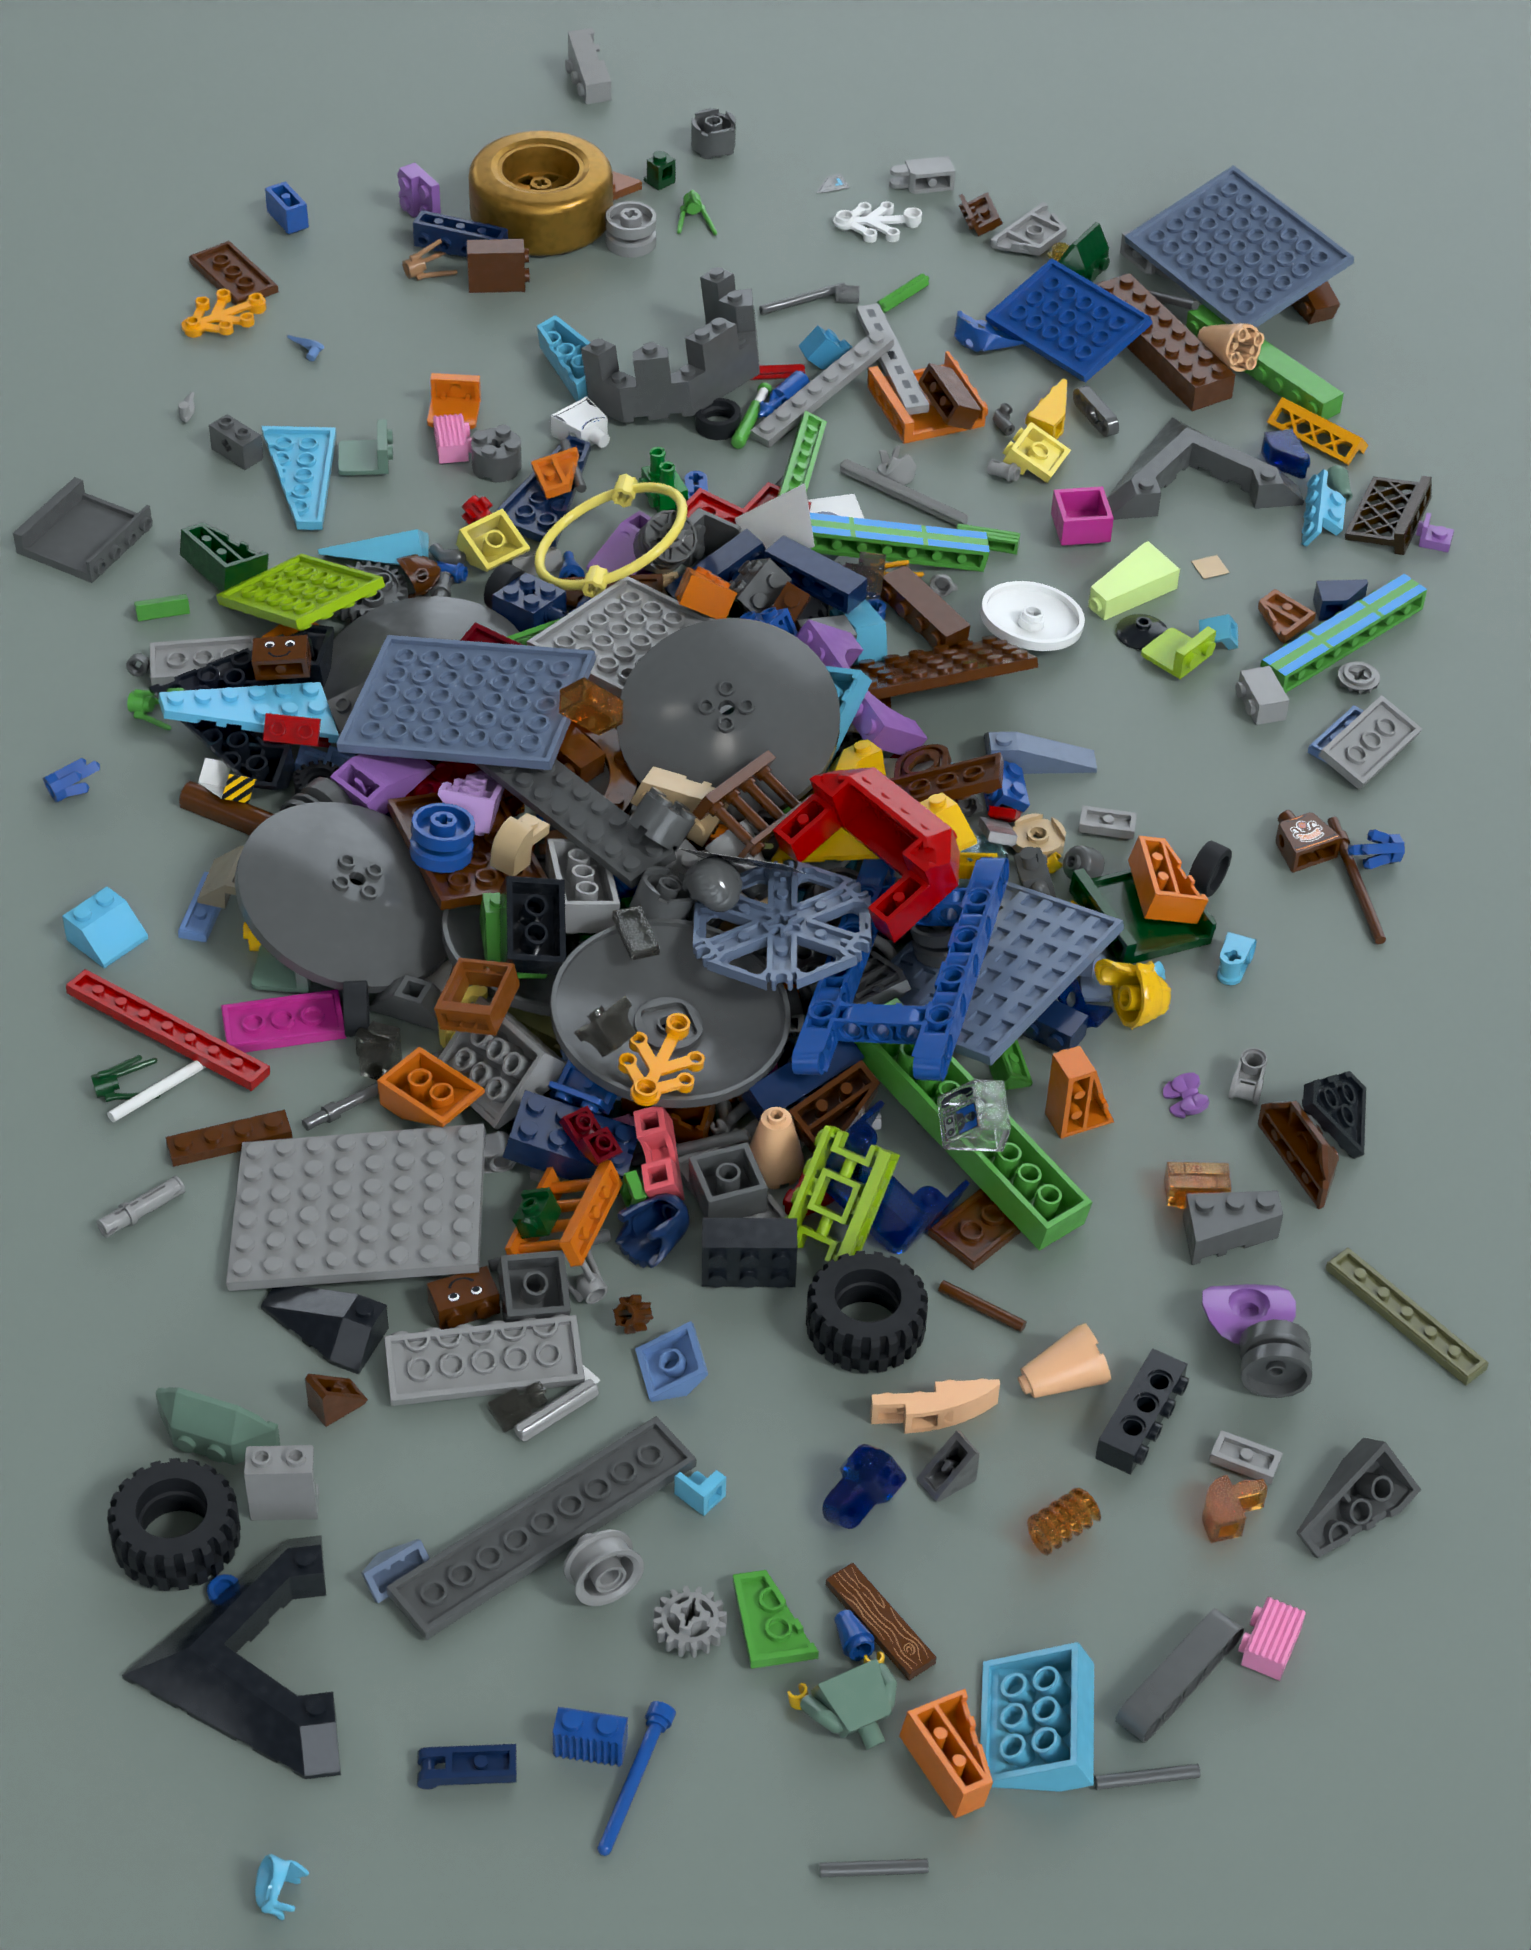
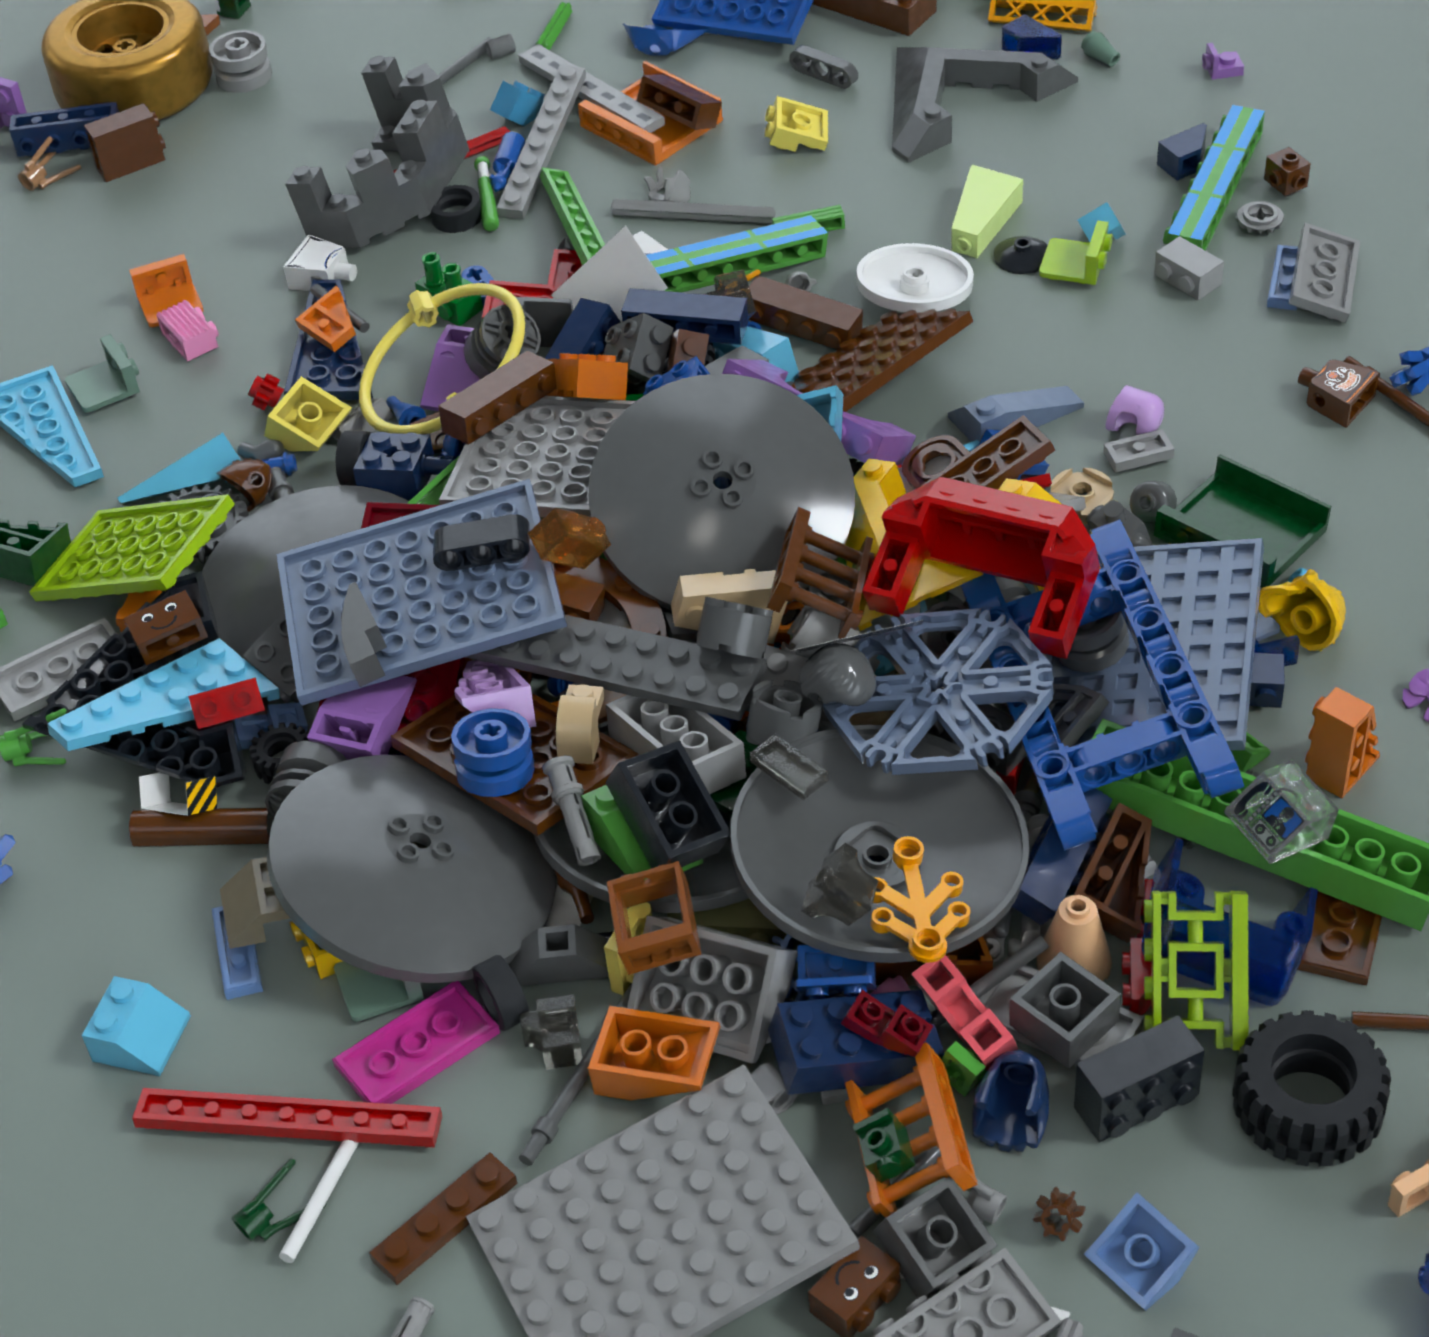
camera: 20 degrees left, 0 degrees up
dark grey brick [471,425,522,483] -> none
medium azure wedge [537,315,590,402] -> none
bright green plant [677,190,717,235] -> none
light grey pin [987,459,1021,482] -> none
dark grey arm [993,403,1015,435] -> none
yellow slope [1025,378,1067,440] -> none
dark pink piece [1051,486,1114,546] -> none
orange wedge [1128,836,1209,924] -> none
black tyre [1189,840,1232,897] -> none
tan sticker [1191,555,1230,579] -> none
medium azure piece [1217,932,1257,985] -> none
dark orange wing [1258,589,1316,644] -> none
medium azure bracket [1302,469,1346,547] -> none
dark brown fence [1345,476,1432,555] -> none
none -> dark grey slope [341,582,387,687]
none -> black beam [433,514,530,571]
none -> reddish brown brick [438,351,557,445]
none -> light grey pin [542,755,601,866]
none -> lavender helmet [1106,385,1164,435]
none -> reddish brown brick [1264,147,1311,196]

